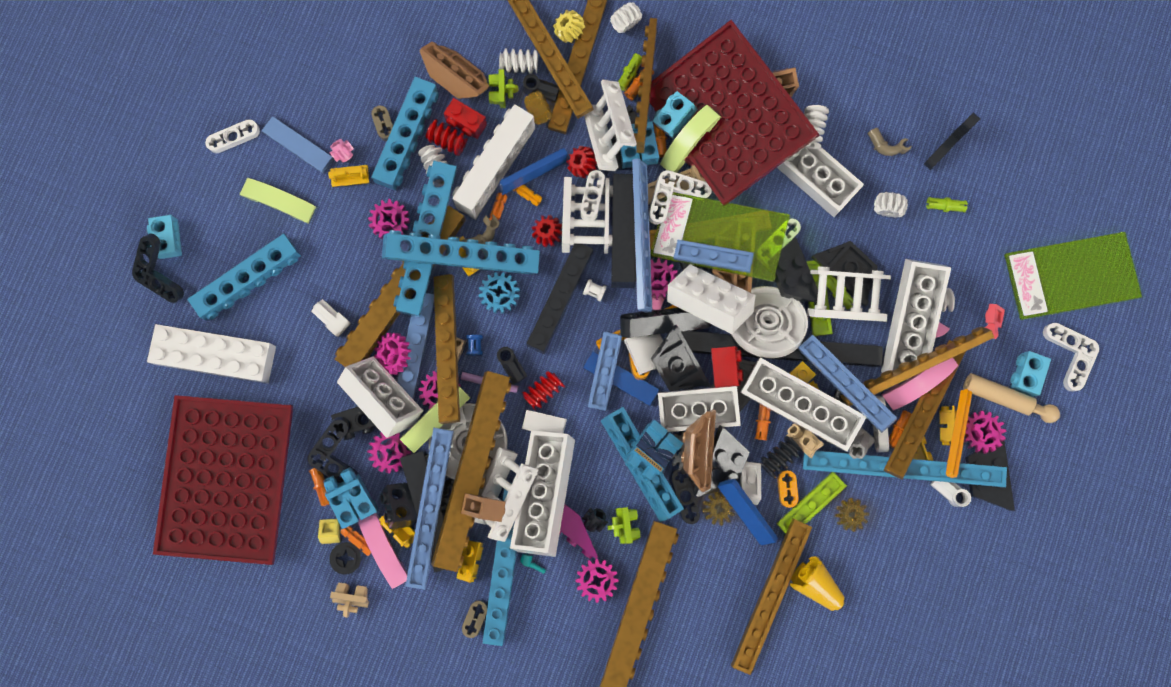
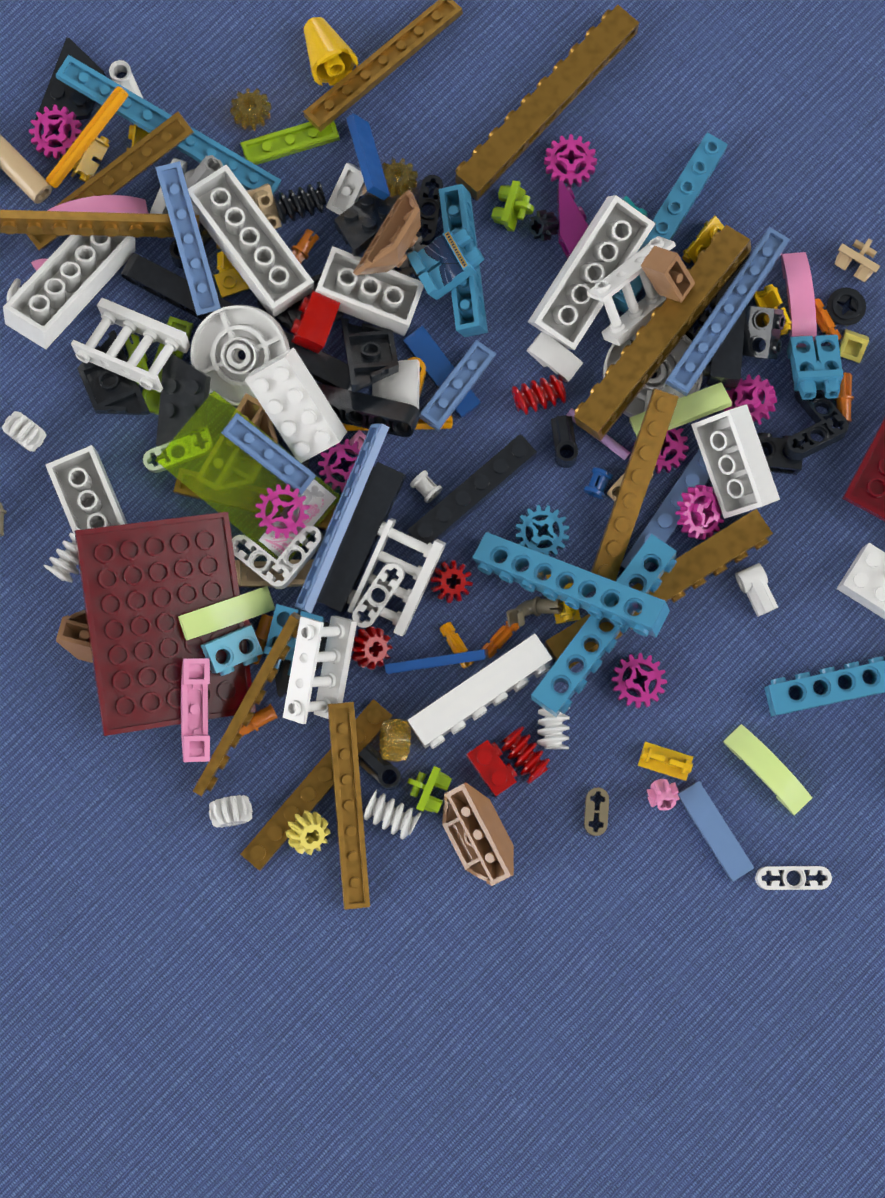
camera: 155 degrees left, 0 degrees up
dark azure brick [371,77,439,191] -> none
dark tan beam [462,600,488,638] -> none
lime pin [618,53,642,91] -> none
light orange beam [777,470,798,508] -> none
orange axle [889,410,912,448] -> none
none -> bright pink slope [181,658,210,762]
none -> dark pink gear [255,484,310,539]

